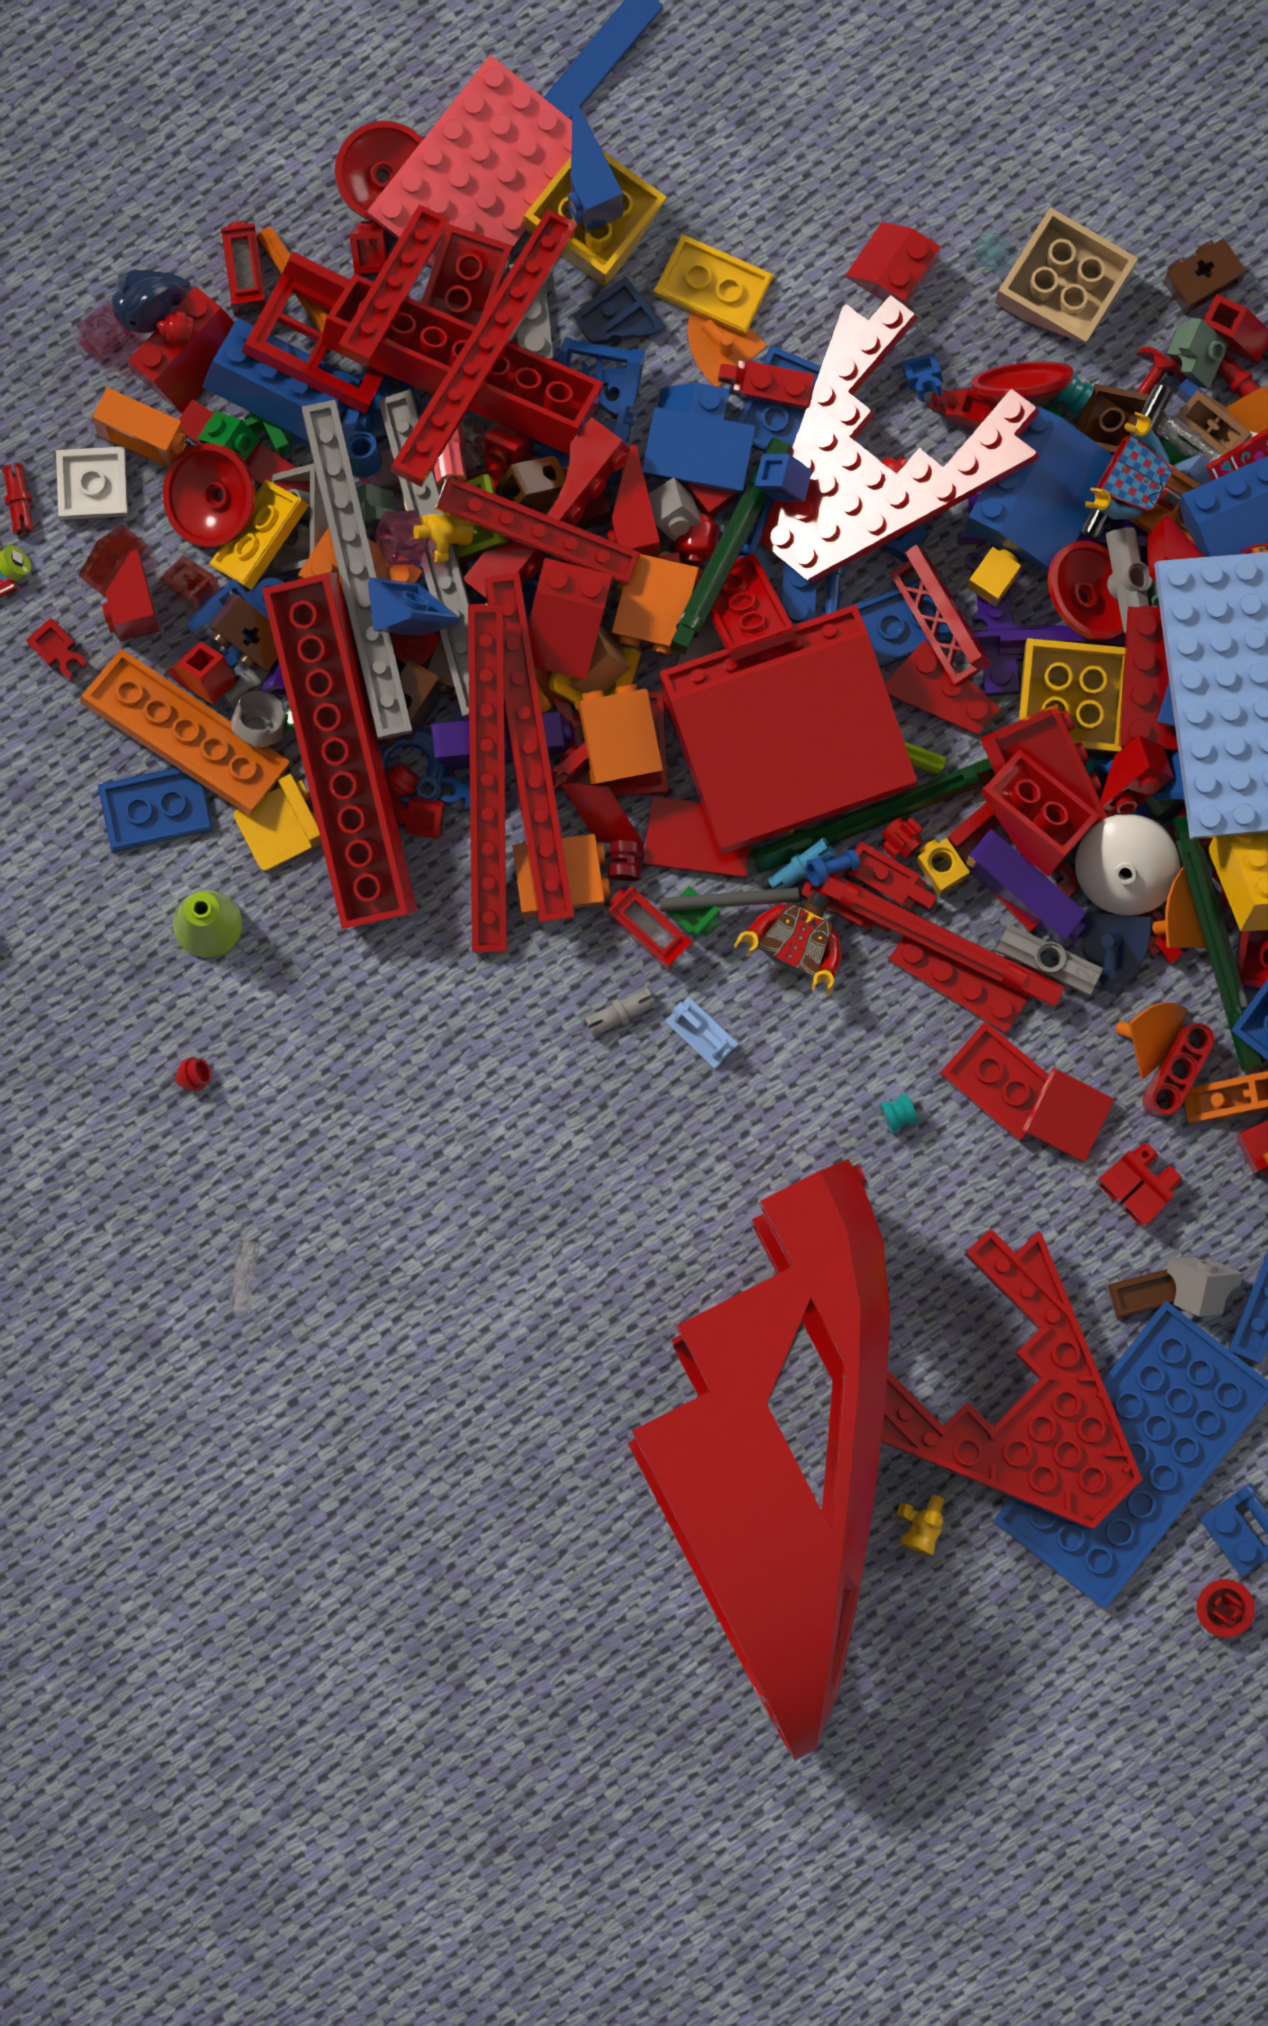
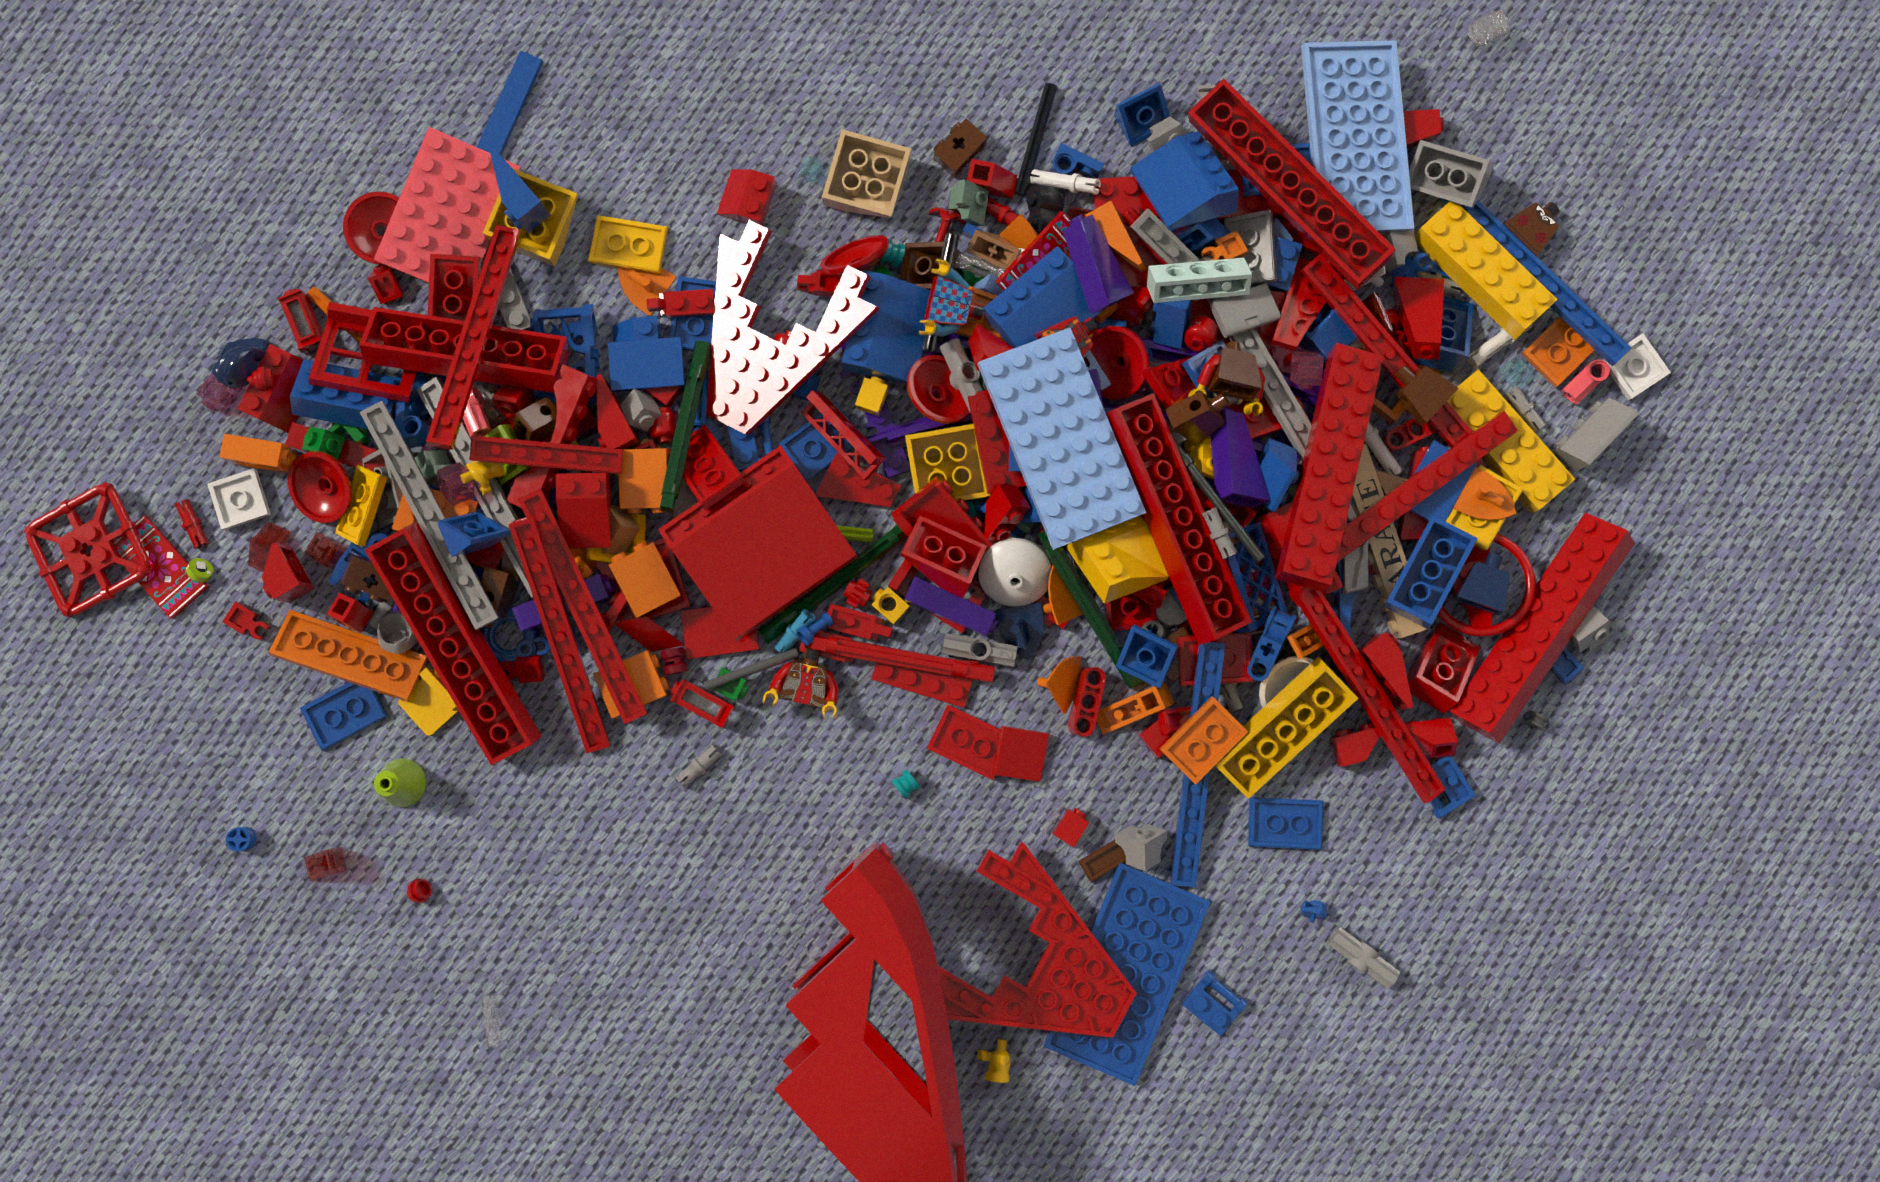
camera: 15 degrees left, 5 degrees up
red plate [336,204,450,367] -> none
red plate [386,762,420,798] -> none
dark blue wing [572,276,665,345] -> none
light blue hinge [664,997,739,1069] -> none
blue brick [754,454,813,502] -> none
blue plate [901,353,943,402] -> none
red hips [1096,1143,1182,1229] -> none
red piece [1196,1579,1255,1638] -> none
none -> clear red slope [304,847,347,881]
none -> red brick [1052,808,1089,848]

